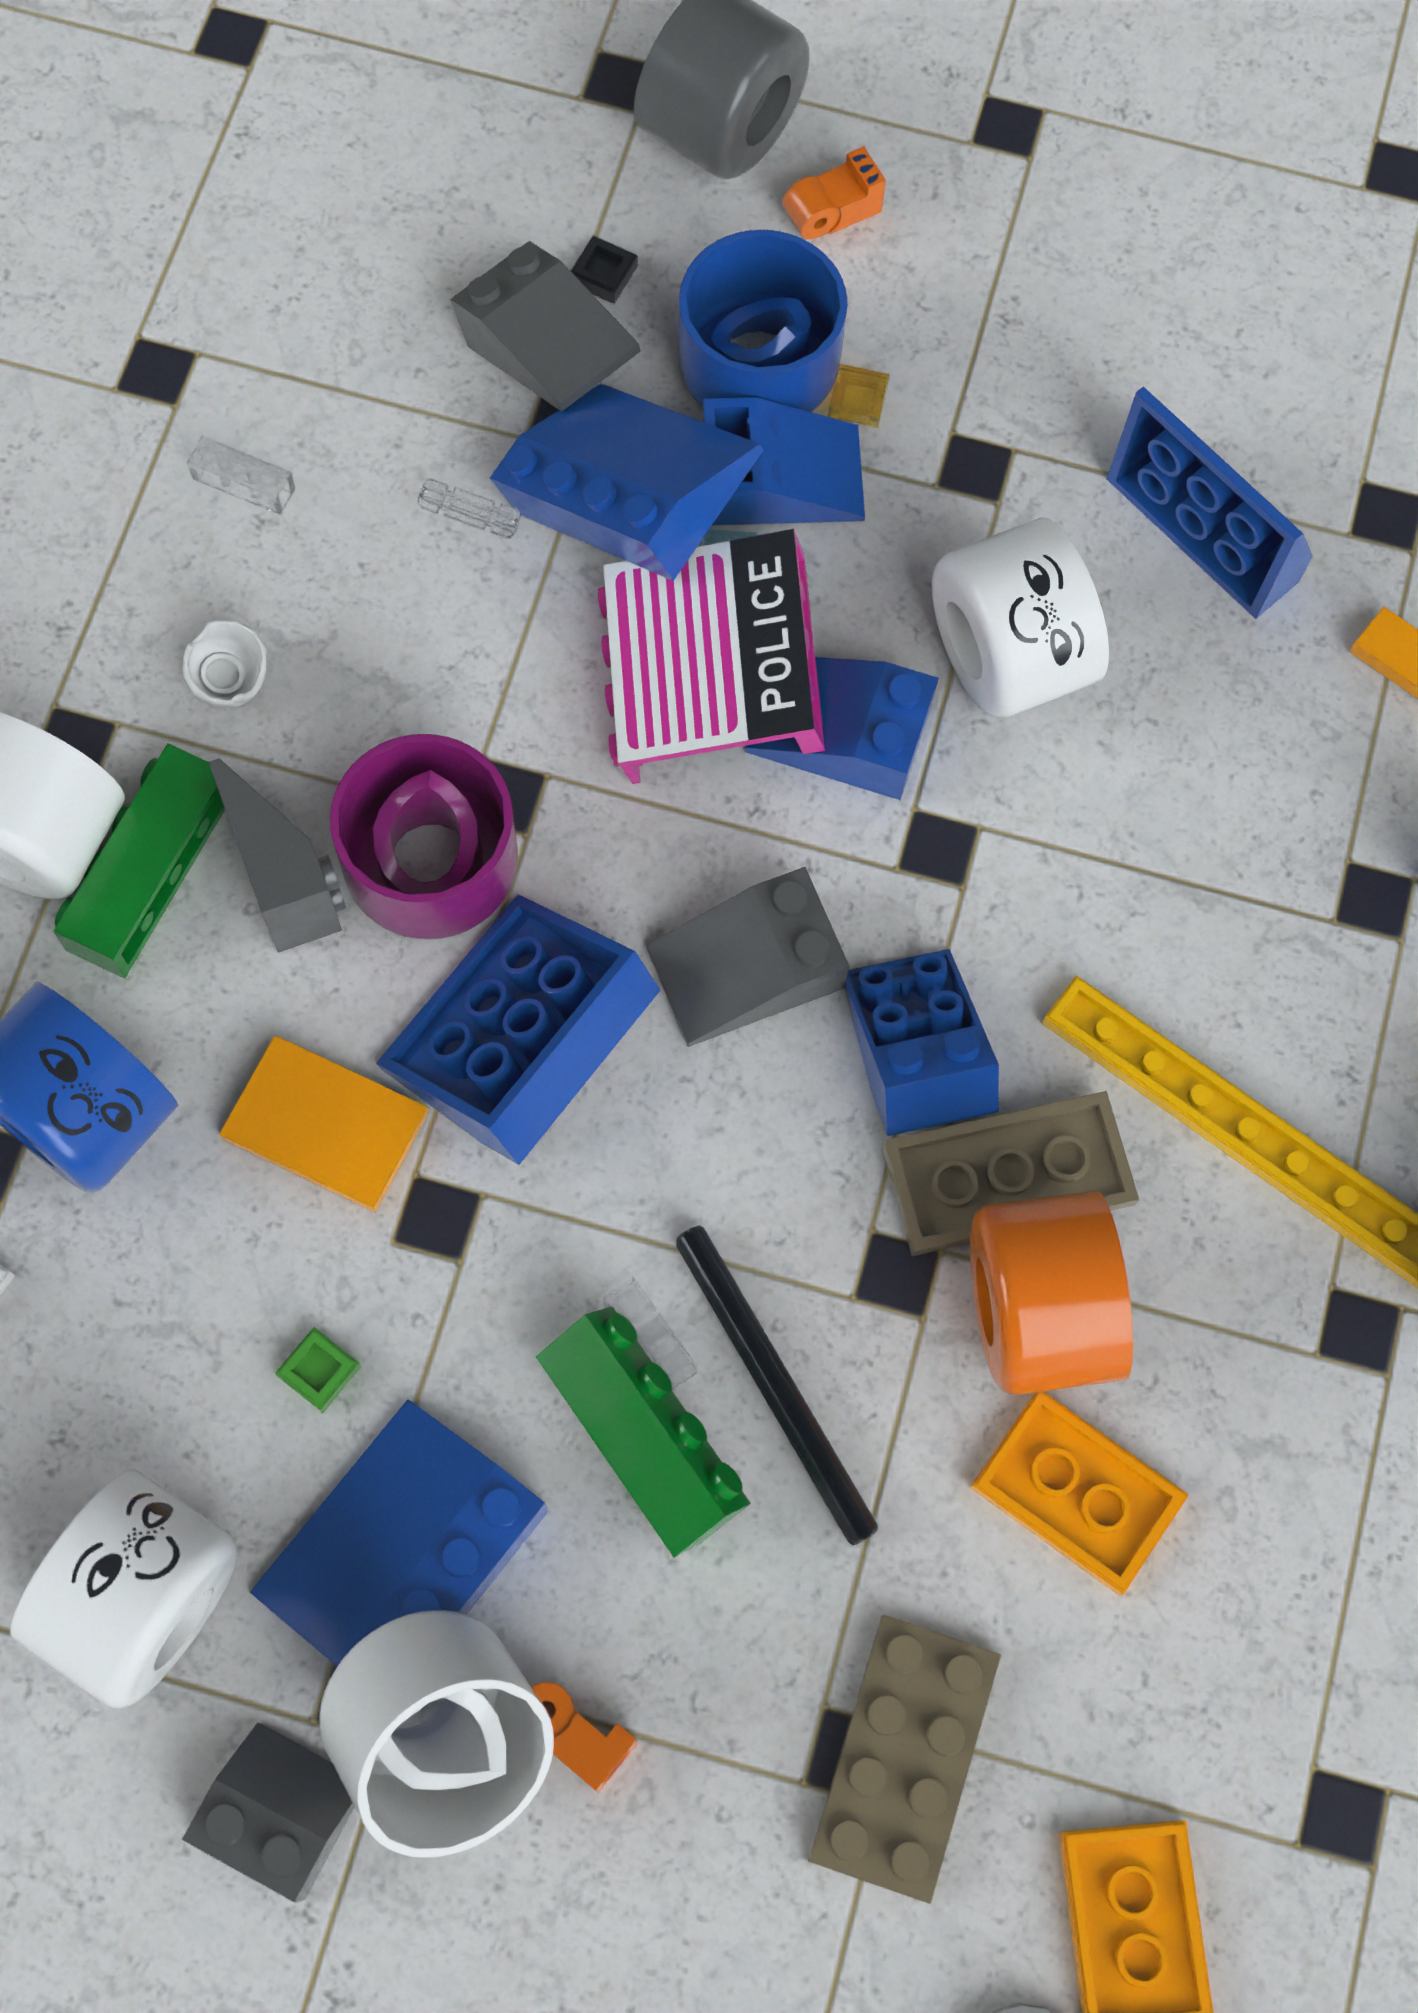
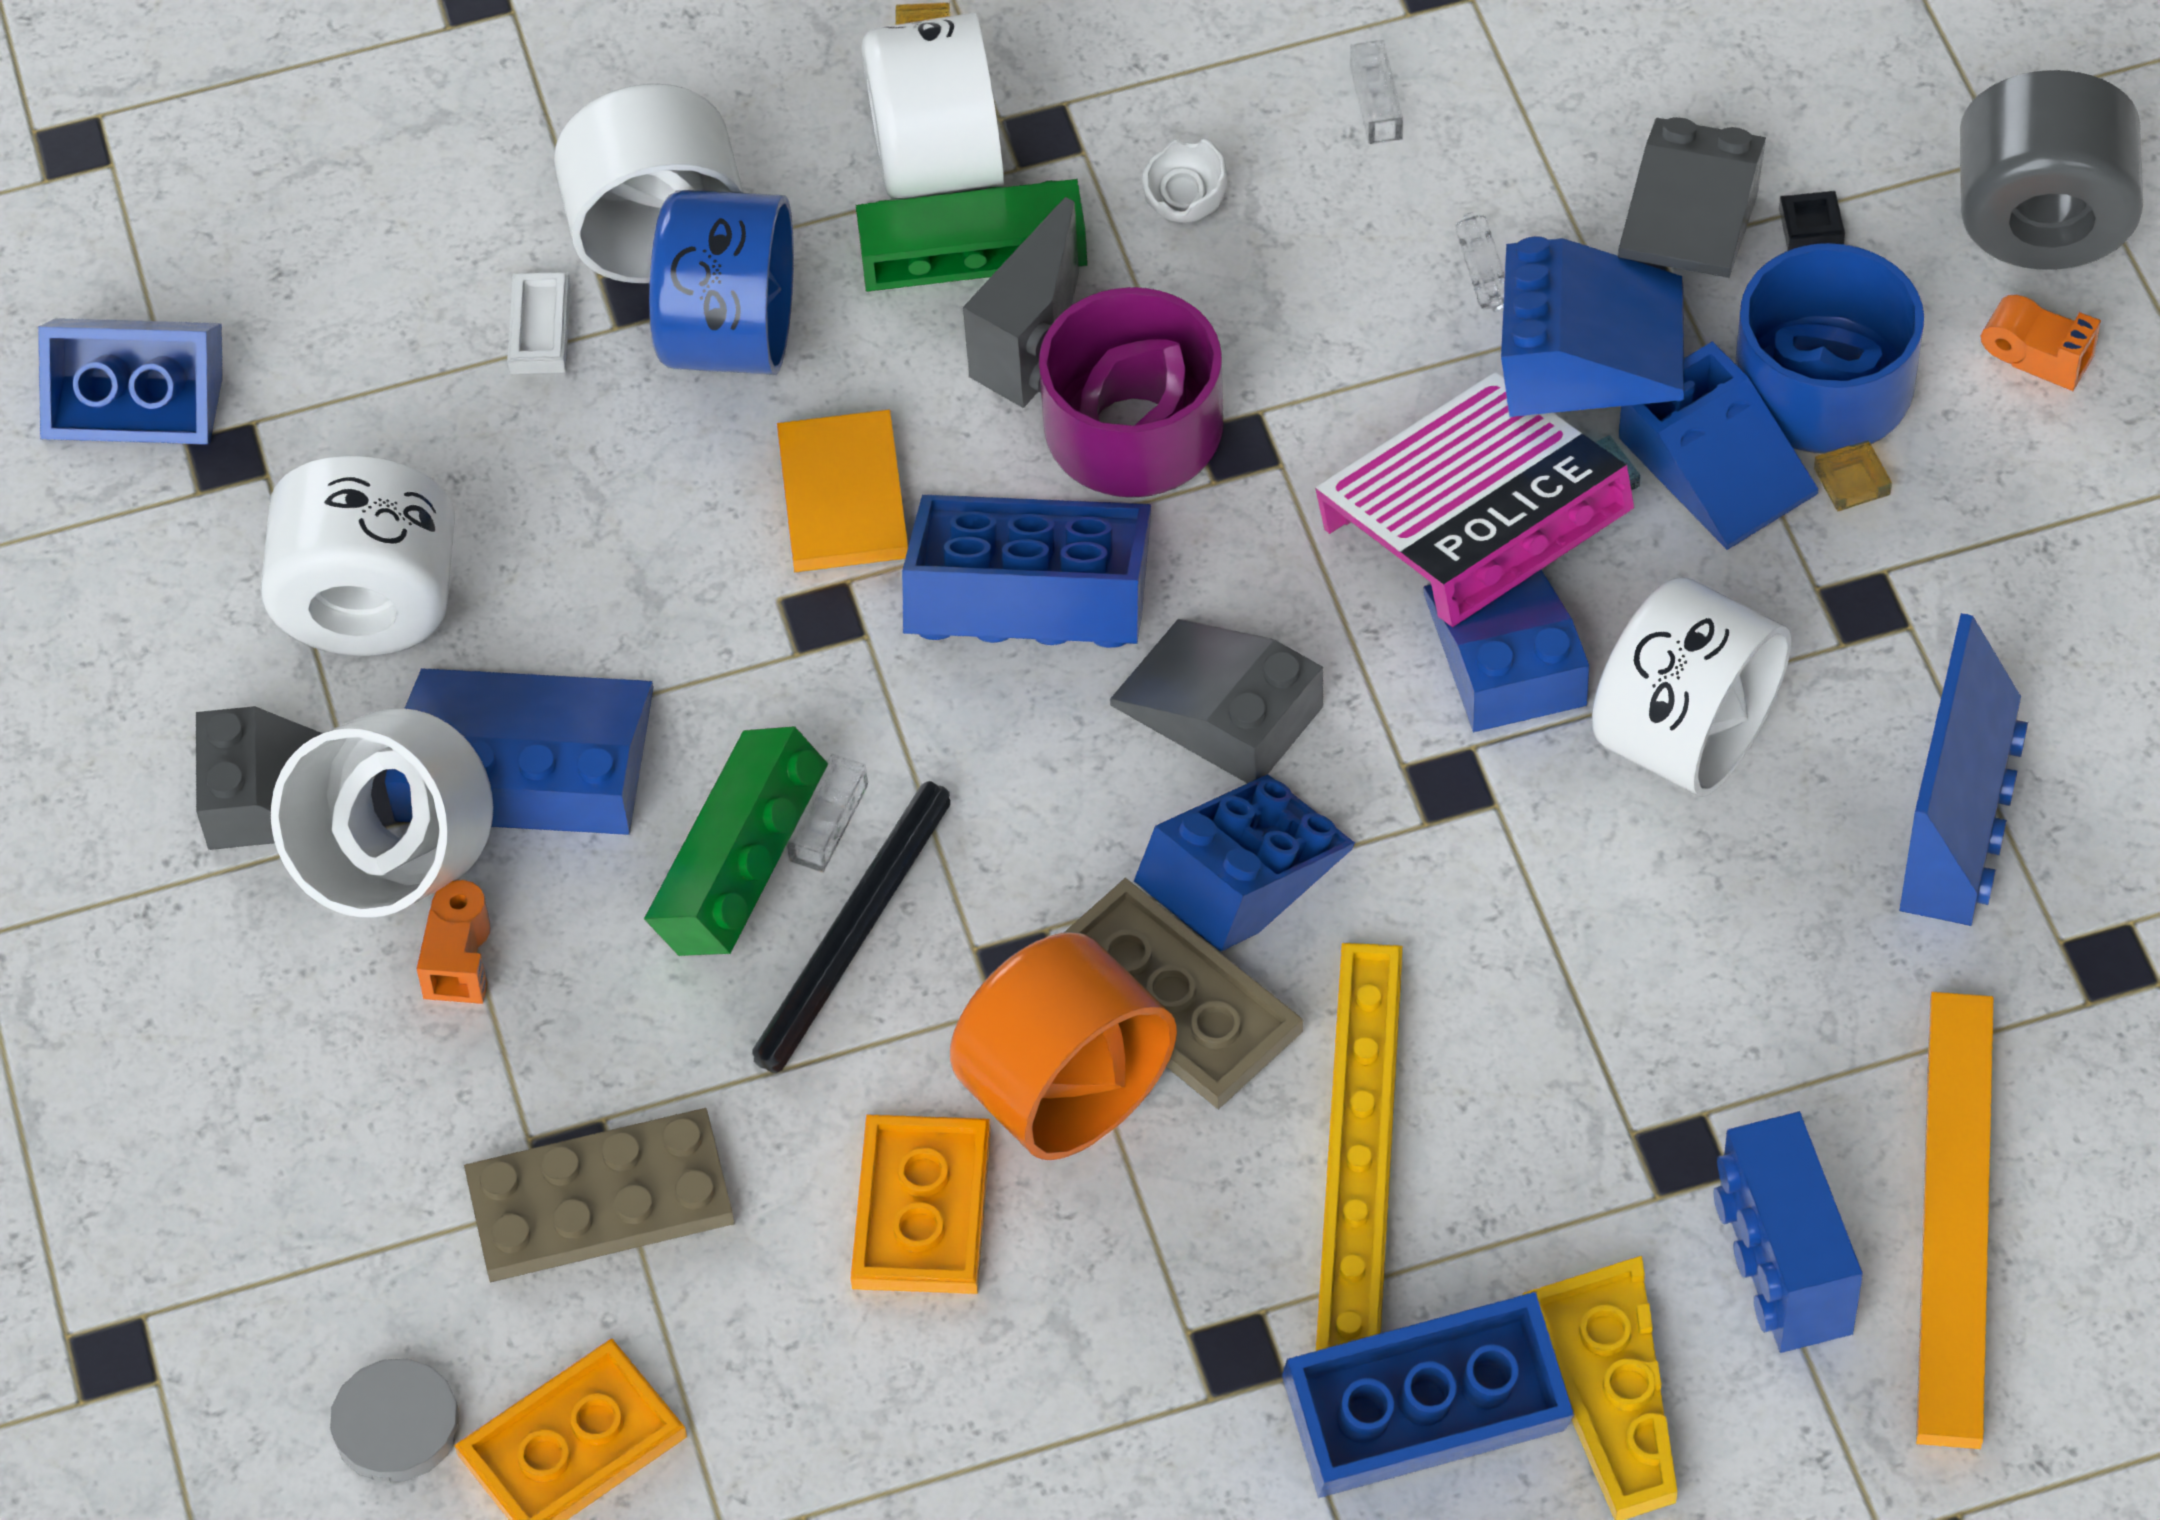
camera: 65 degrees right, 15 degrees down
bright green tile [275,1327,361,1413] -> none

